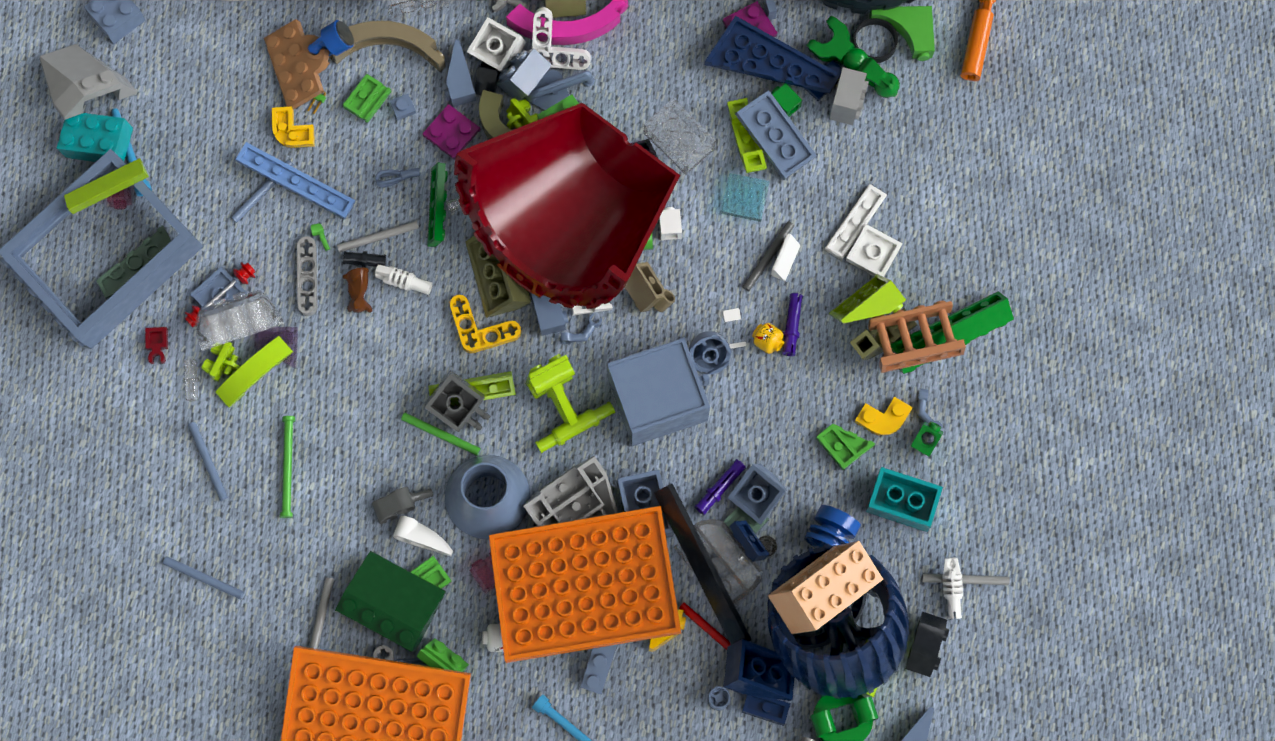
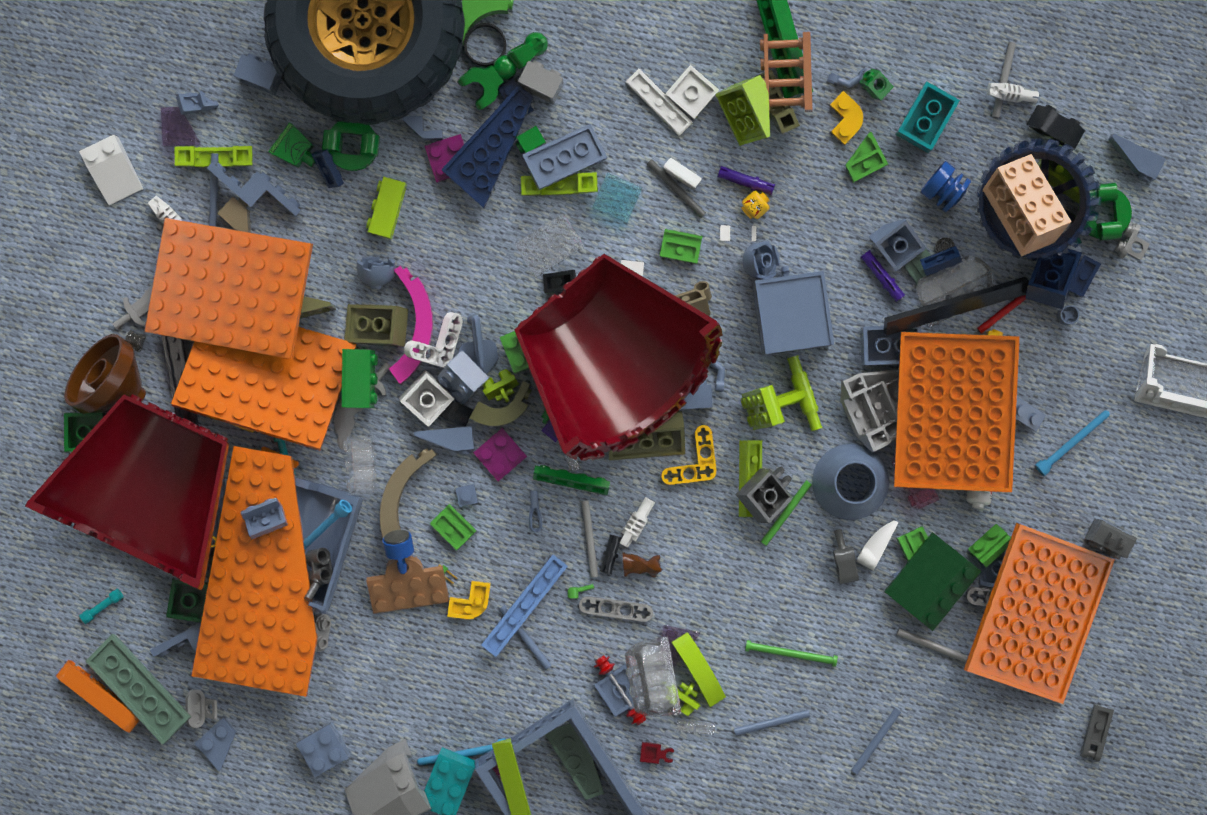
camera: 75 degrees left, 15 degrees up
none -> bright green plate [659,229,702,264]

